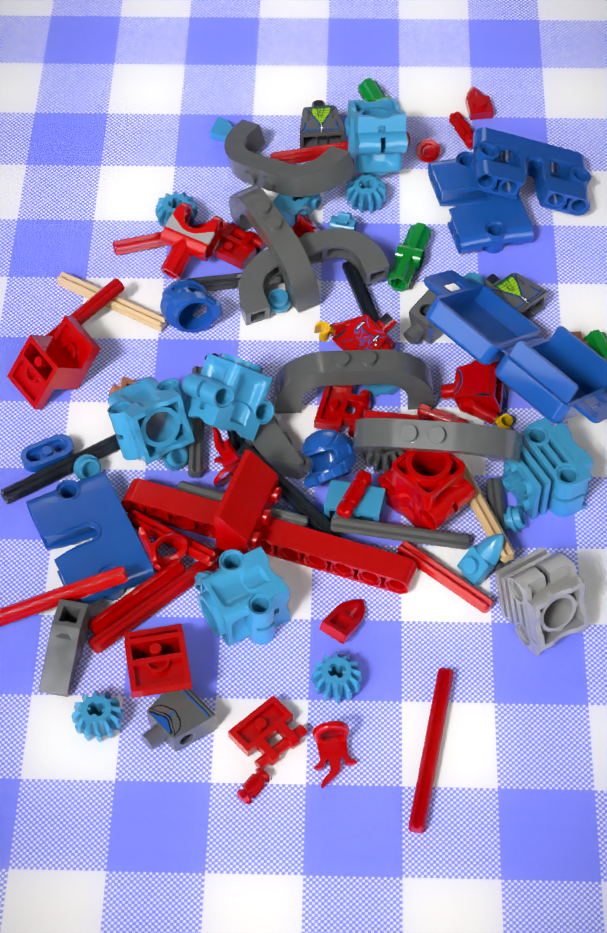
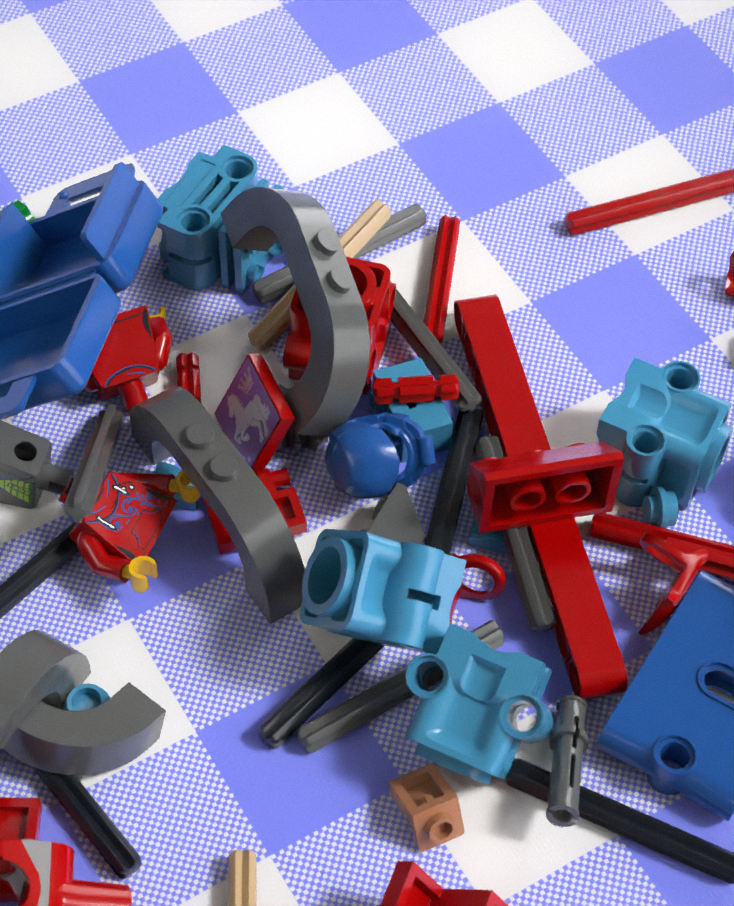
camera: 125 degrees left, 0 degrees up
blue plate [21,434,74,472] -> none
dark azure plate [73,454,101,480] -> none
red axle [127,509,218,566] -> none
blue helmet [160,279,223,333] -> none
dark azure gear [312,651,362,704] -> none
red plate [319,599,365,645] -> none
dark azure plate [457,534,504,586] -> none
light grey piece [495,547,590,656] -> none
none -> dark grey axle [63,404,124,523]
none -> dark grey pin [546,695,589,827]

